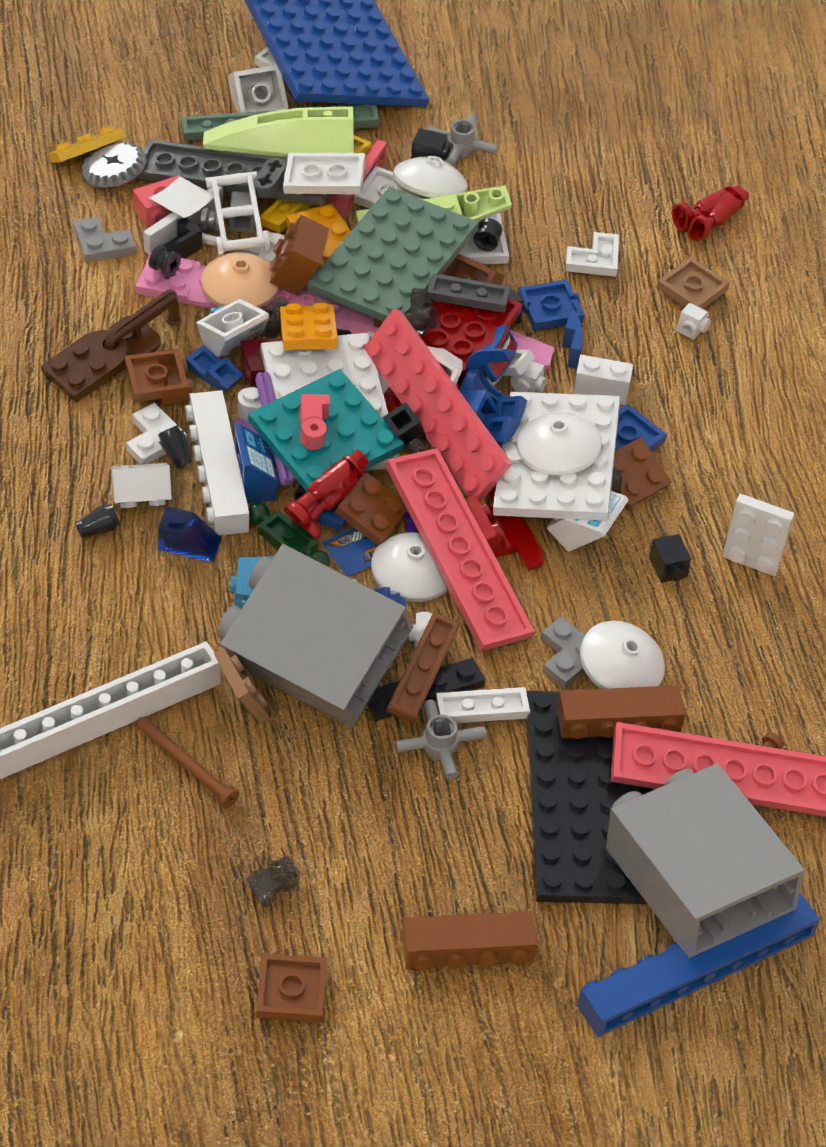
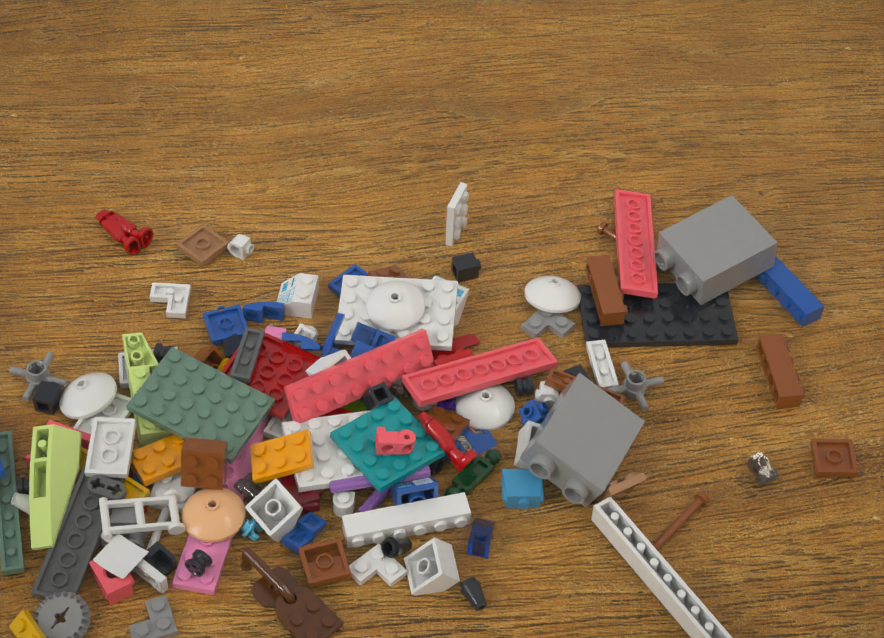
camera: 90 degrees left, 0 degrees up
clear smoke plate [406,288,438,336] -> none
none -> black wheel [514,376,534,397]

